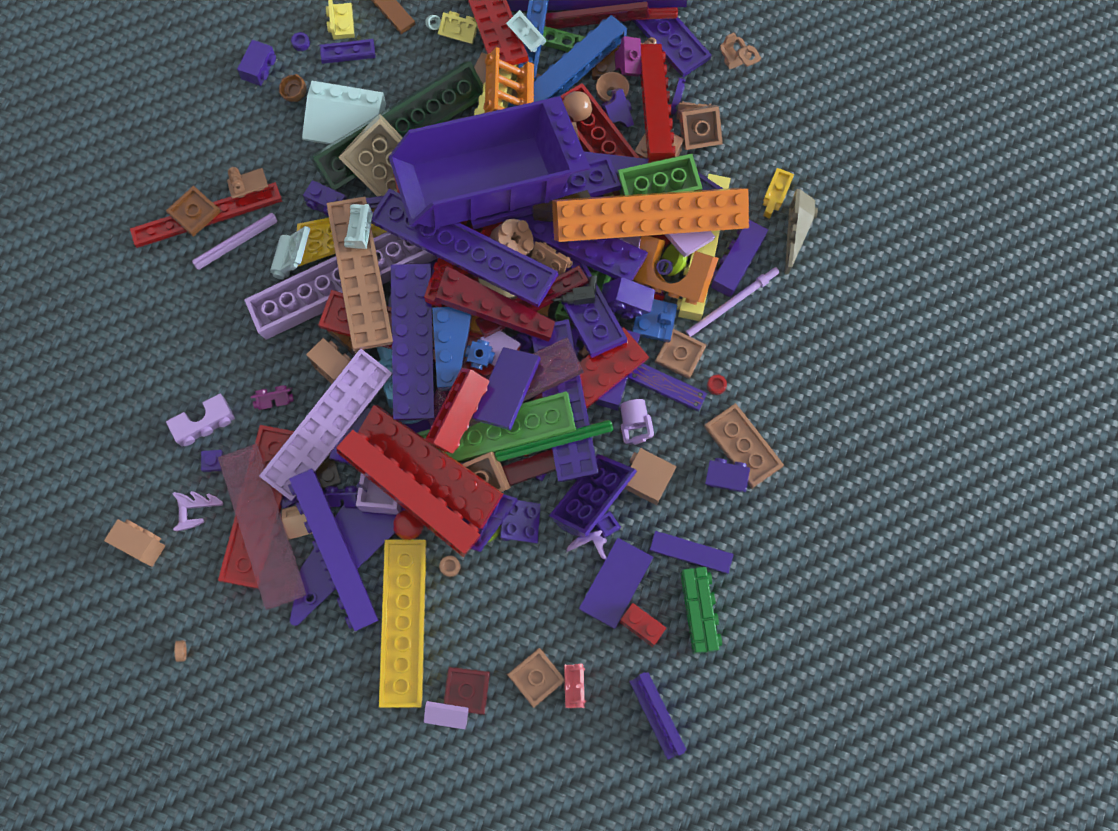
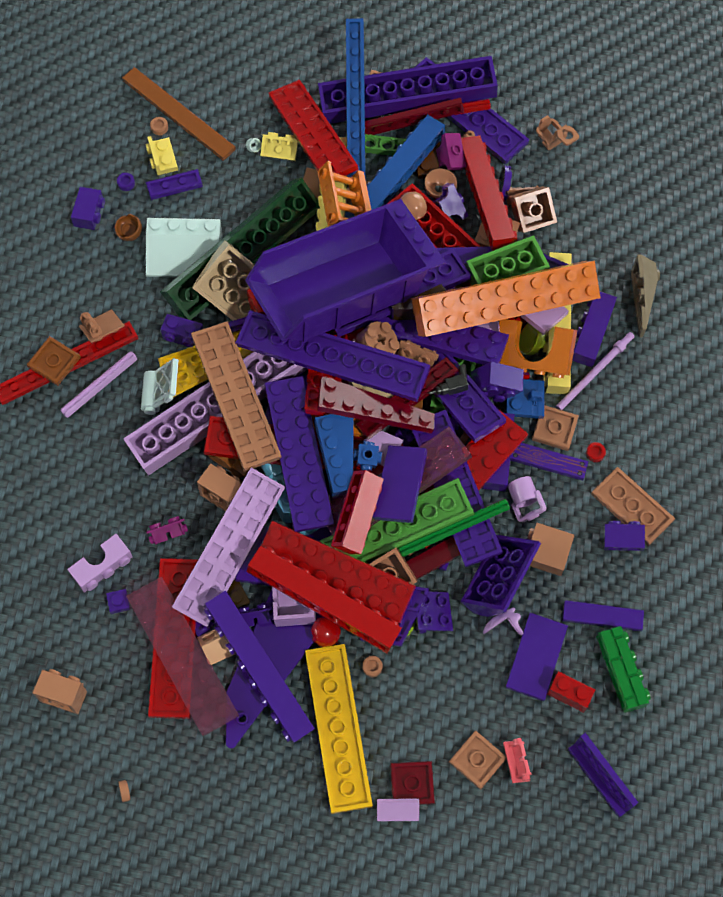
camera: 10 degrees left, 5 degrees down
lavender piece [173,491,224,531] -> none
light aqua hinge [344,204,373,249] -> none
light aqua hinge [506,10,546,52] -> none
dark purple tile [595,511,621,539] -> none
dark purple hinge [656,259,673,275] -> none
yellow hinge [763,168,794,219] -> none

